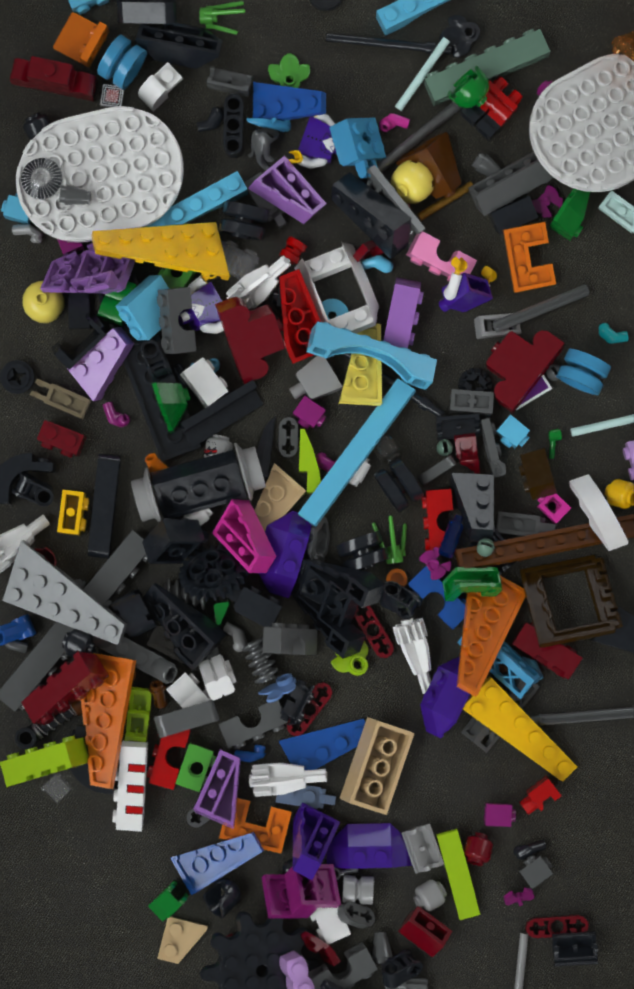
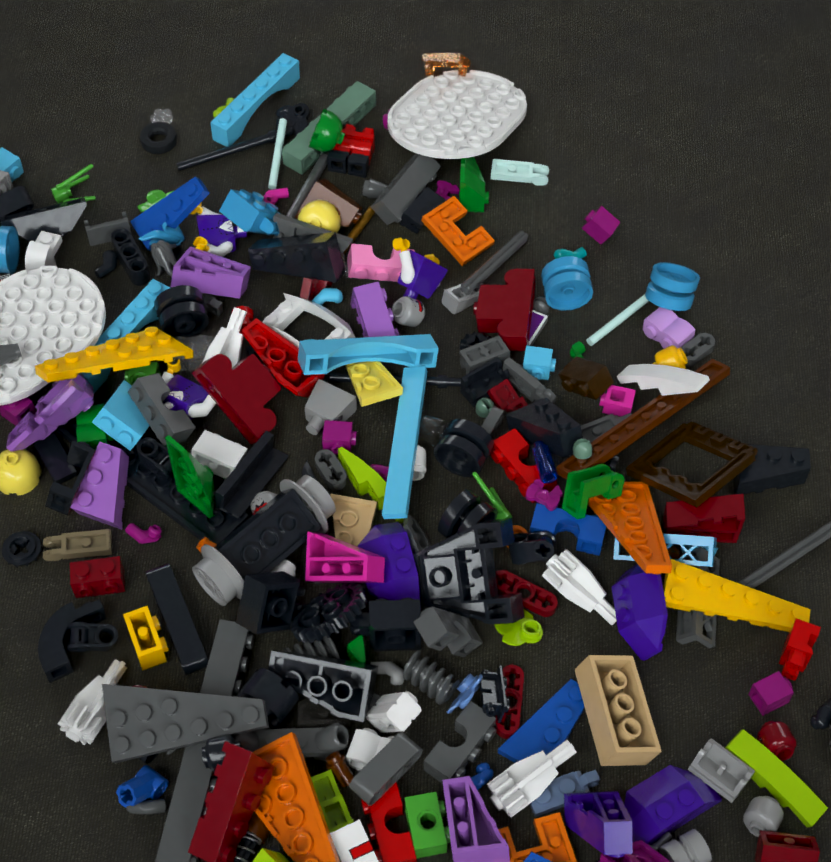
camera: 30 degrees left, 30 degrees down
none -> light grey head [392,296,425,327]

